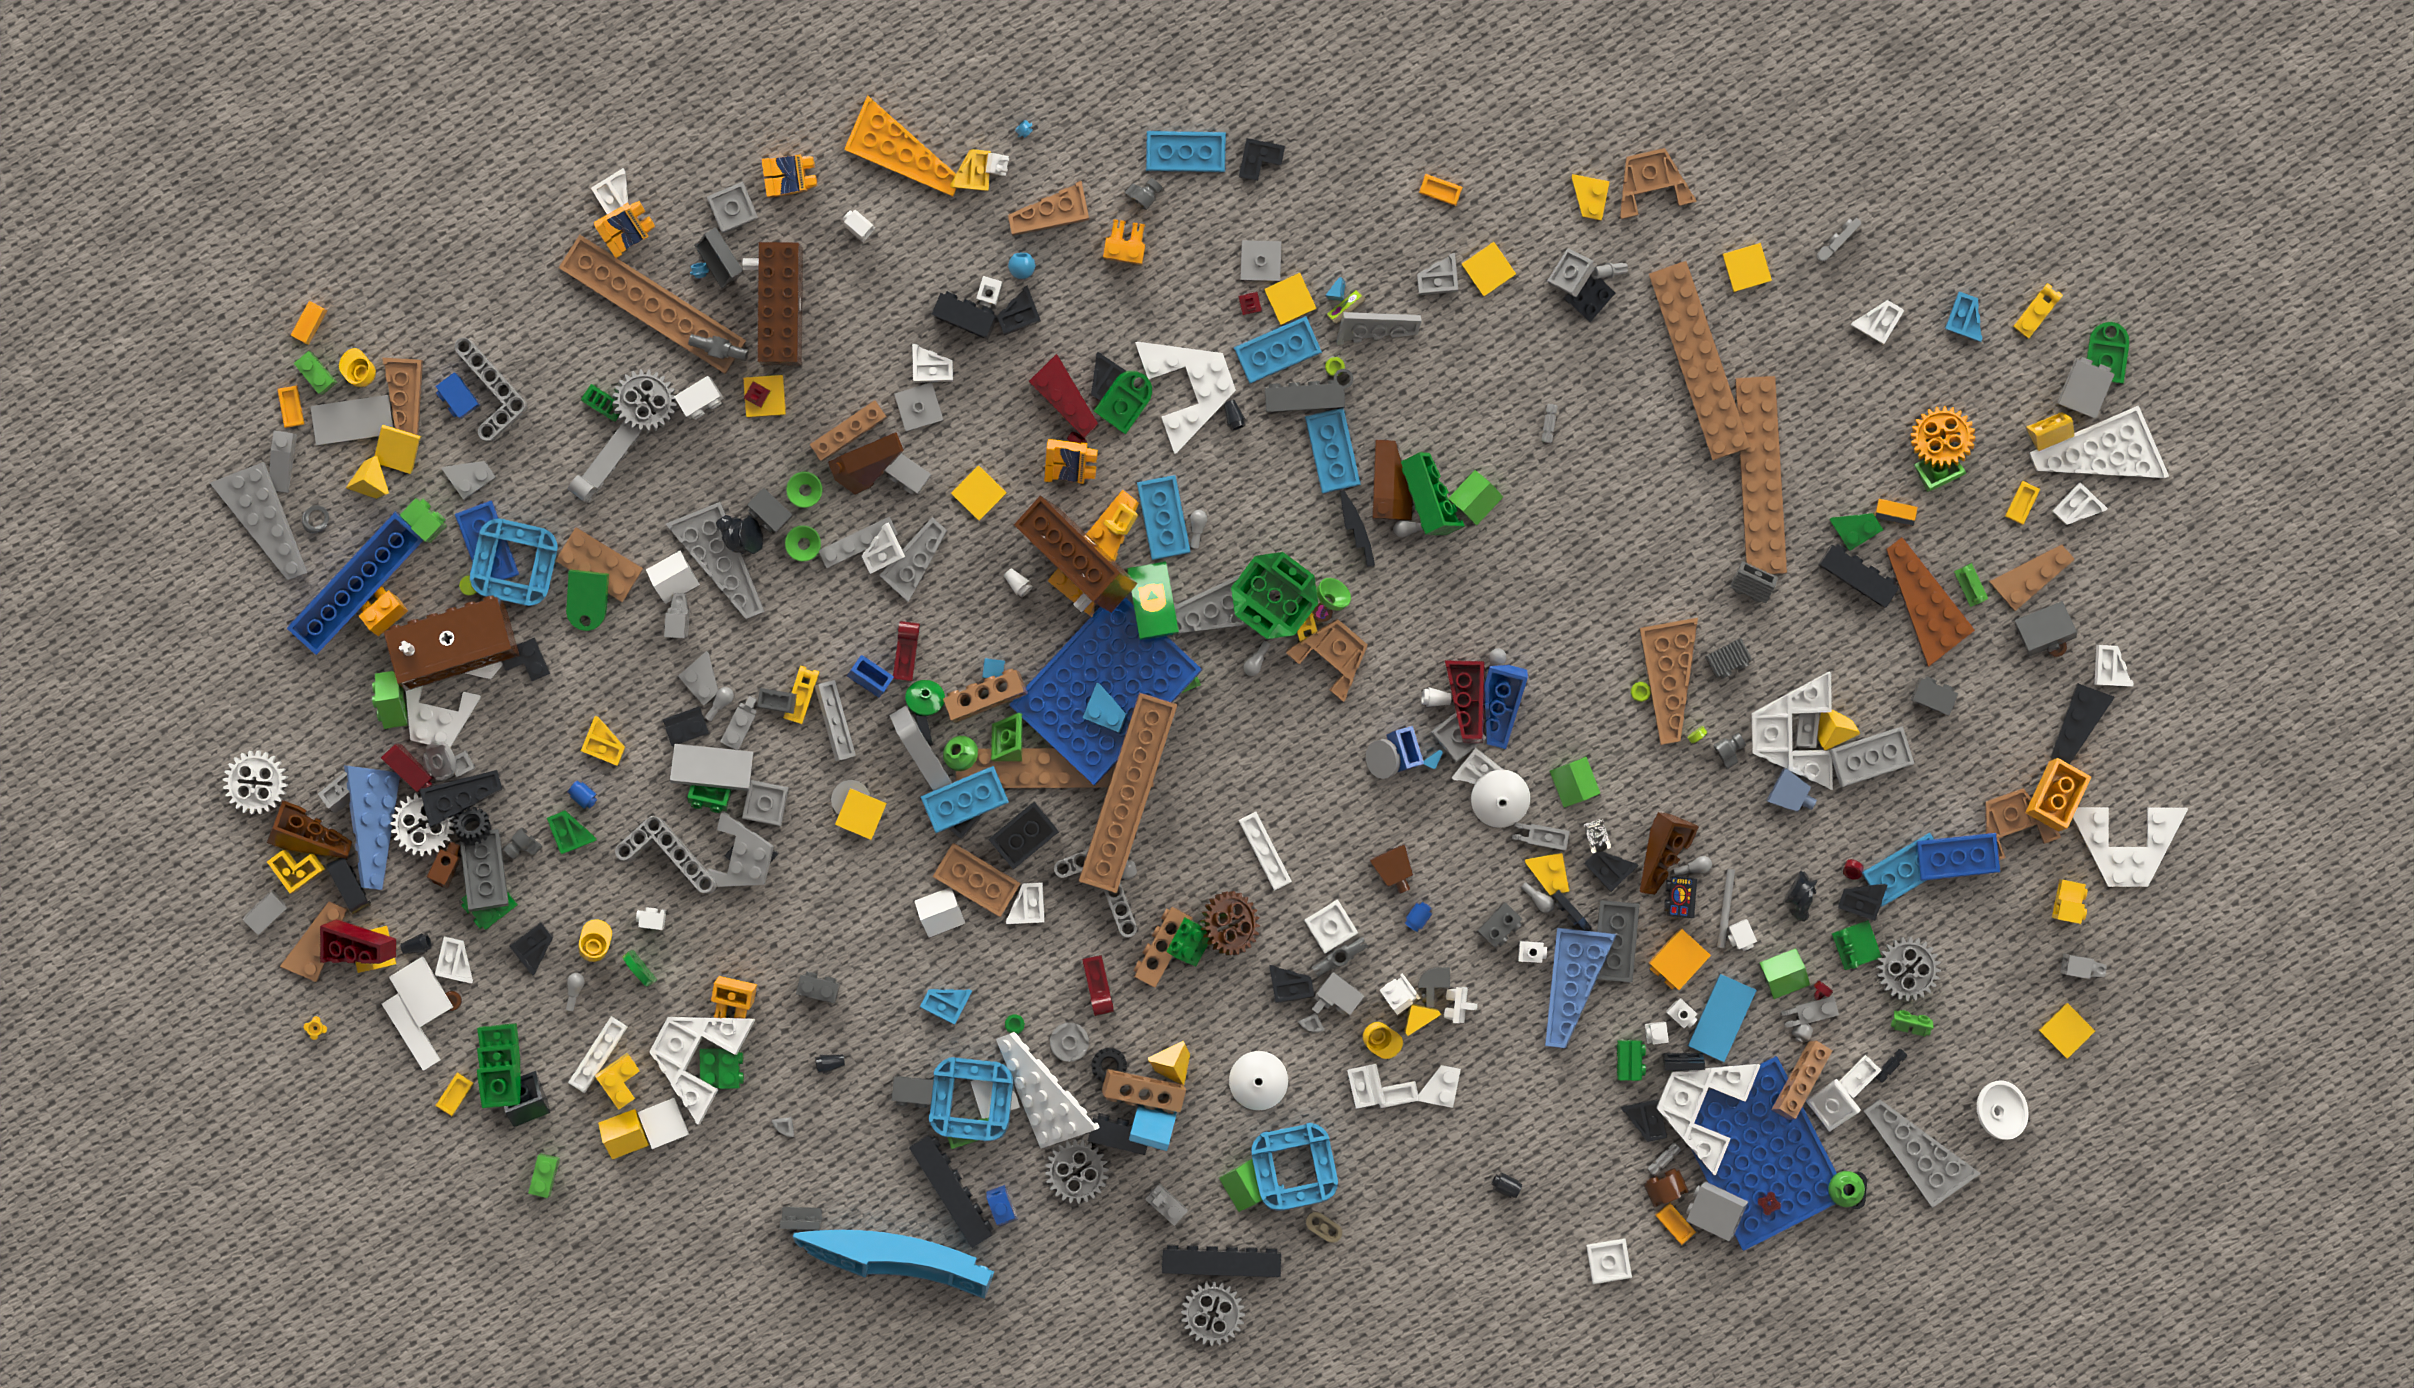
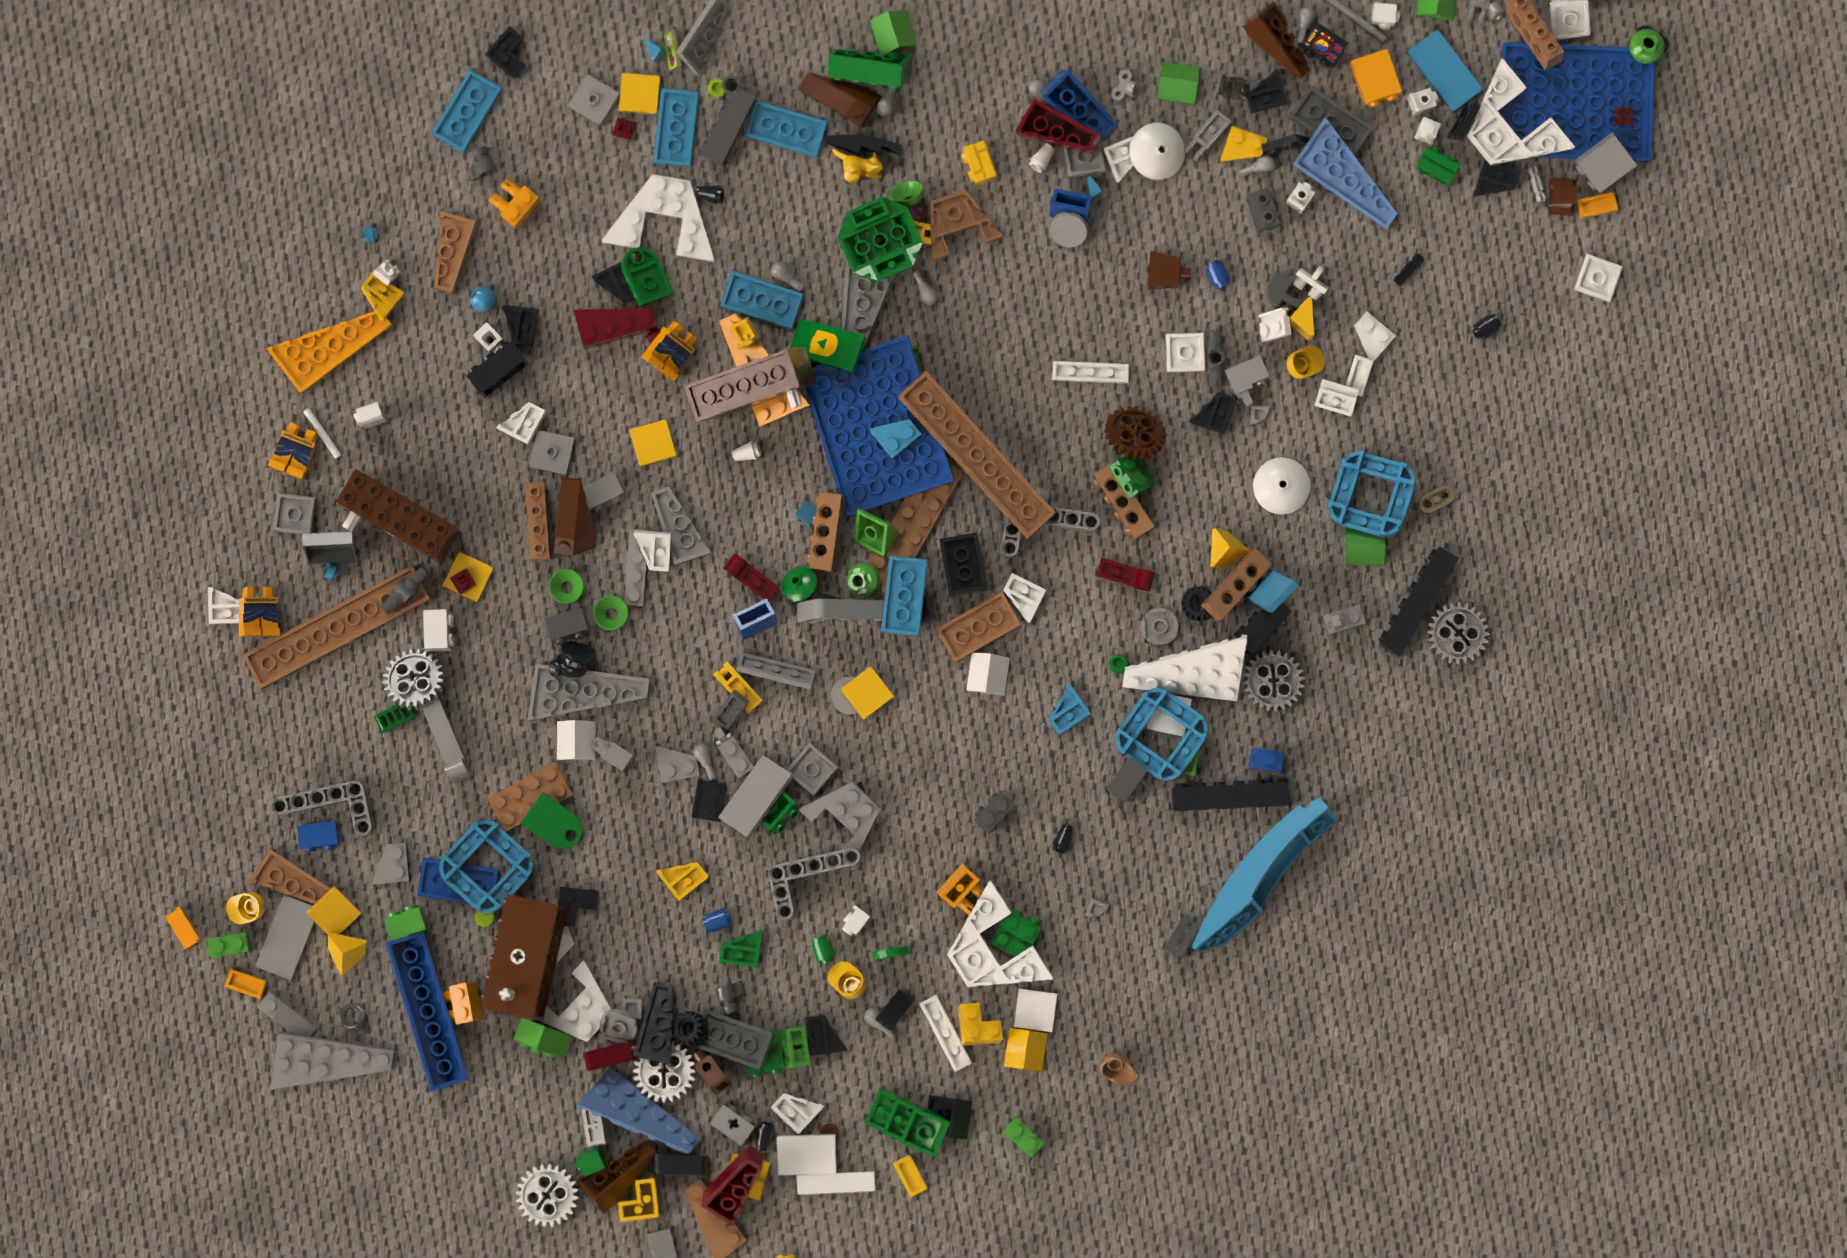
camera: 60 degrees left, 5 degrees down
none -> white bar [303,408,341,459]
none -> green brick [576,1144,608,1177]
none -> light grey brick [710,1103,756,1146]
none -> bright green brick [780,1026,811,1070]
none -> green brick [811,935,836,965]
none -> yellow animal [832,148,883,183]
none -> black slope [875,989,914,1031]
none -> yellow brick [961,140,997,186]
none -> medium nougat cap [1100,1053,1138,1087]
none -> light grey piece [1111,70,1139,101]
none -> black axle [1393,253,1424,286]

